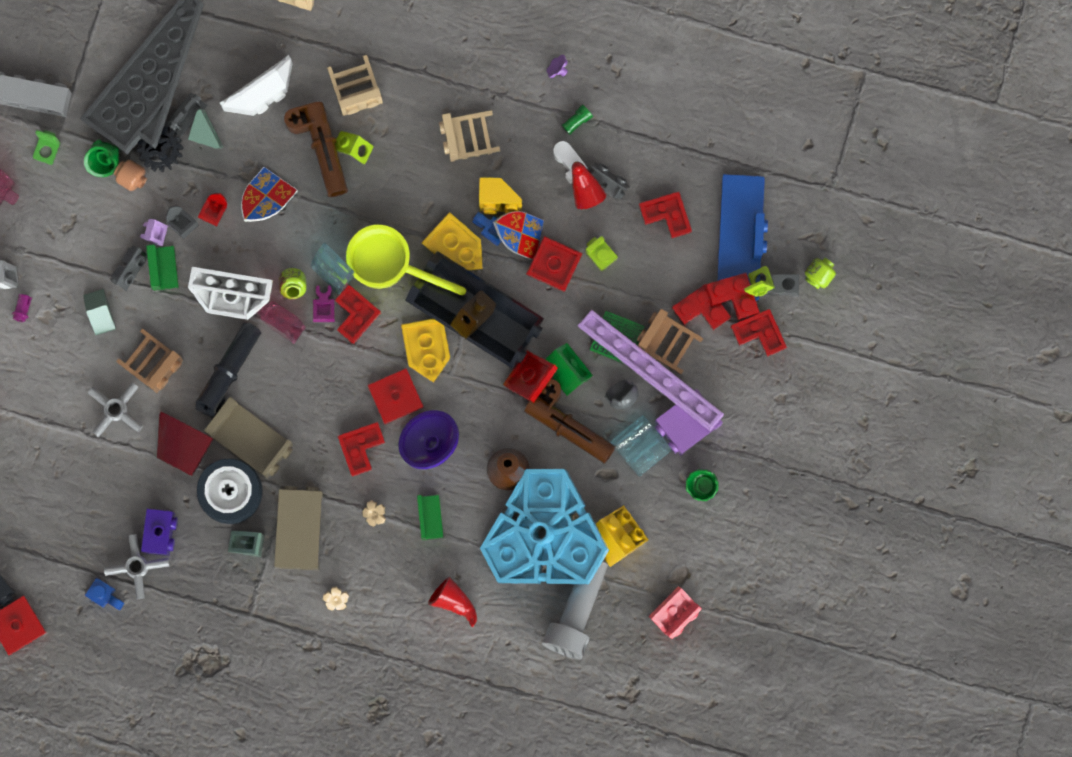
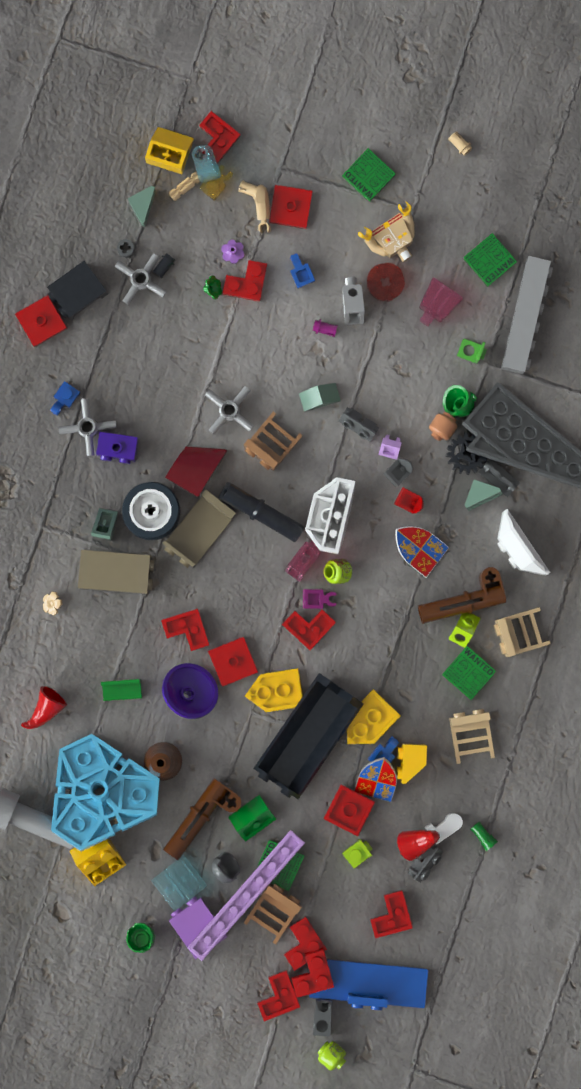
camera: 90 degrees right, 5 degrees up
green panel [146,245,179,291] -> none
clear light blue slope [310,242,355,295] -> none
neon yellow piece [346,225,466,295] -> none
tan plant [362,500,386,527] -> none
dark brown torso [450,291,496,340] -> none
red plate [503,350,558,403] -> none
medium lavender plant [546,55,568,78] -> none
coral bracket [648,586,702,639] -> none
lime bracket [744,266,775,297] -> none
none -> green tile [442,646,496,700]

